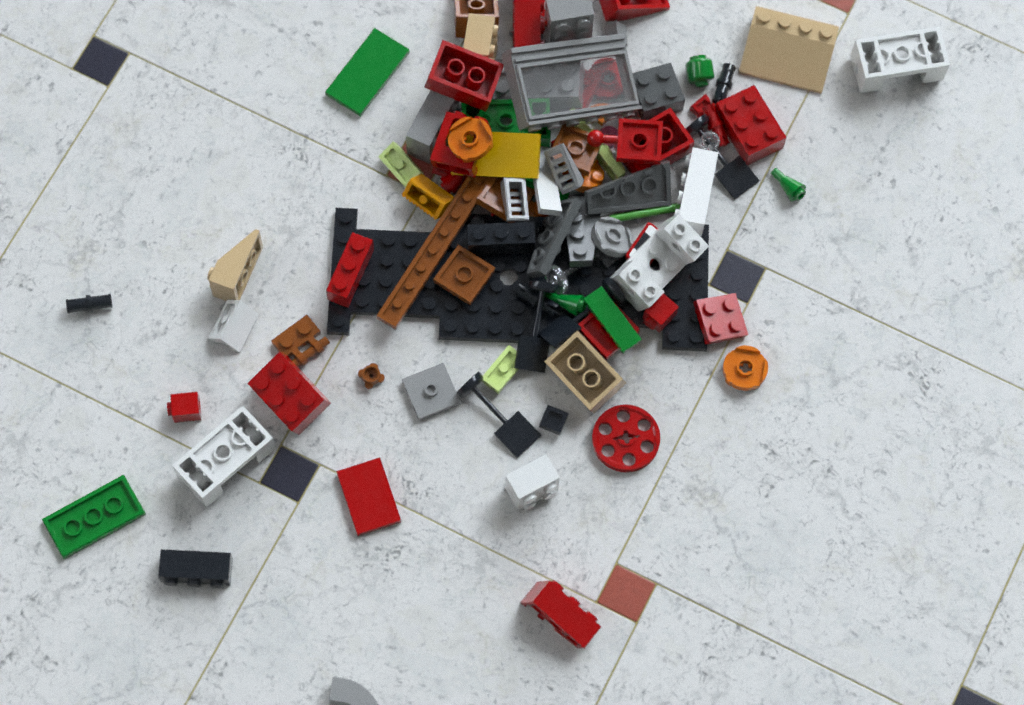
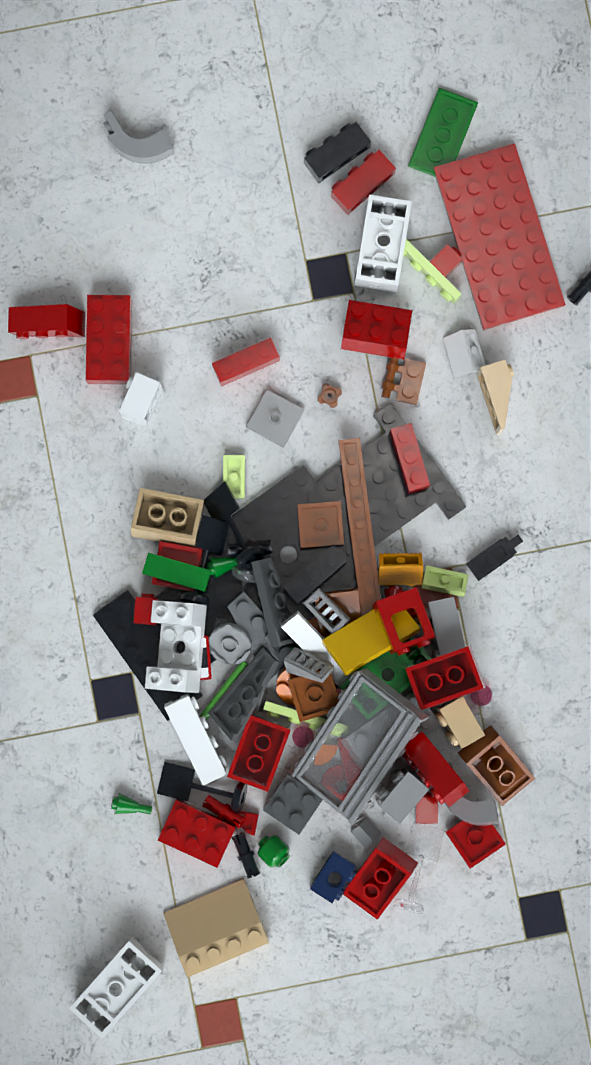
camera: 145 degrees right, 15 degrees up
green tile [325,28,410,117] -> none
red tile [336,457,401,536] -> none
orange plate [448,117,493,163] -> none
black piece [456,371,541,458] -> none
black plate [539,405,569,435] -> none
red plate [587,118,663,165] -> none
red wedge [592,404,660,473] -> none
plate [693,293,748,345] -> none
clear bush [699,131,720,151] -> none
orange plate [722,345,768,391] -> none
none -> red brick [85,295,132,385]
none -> red brick [212,337,280,387]
none -> dark blue brick [310,850,357,903]
none -> red brick [331,150,396,215]
none -> yellowish green plate [403,239,462,304]
none -> red plate [433,143,566,331]
none -> black hinge [466,535,523,581]

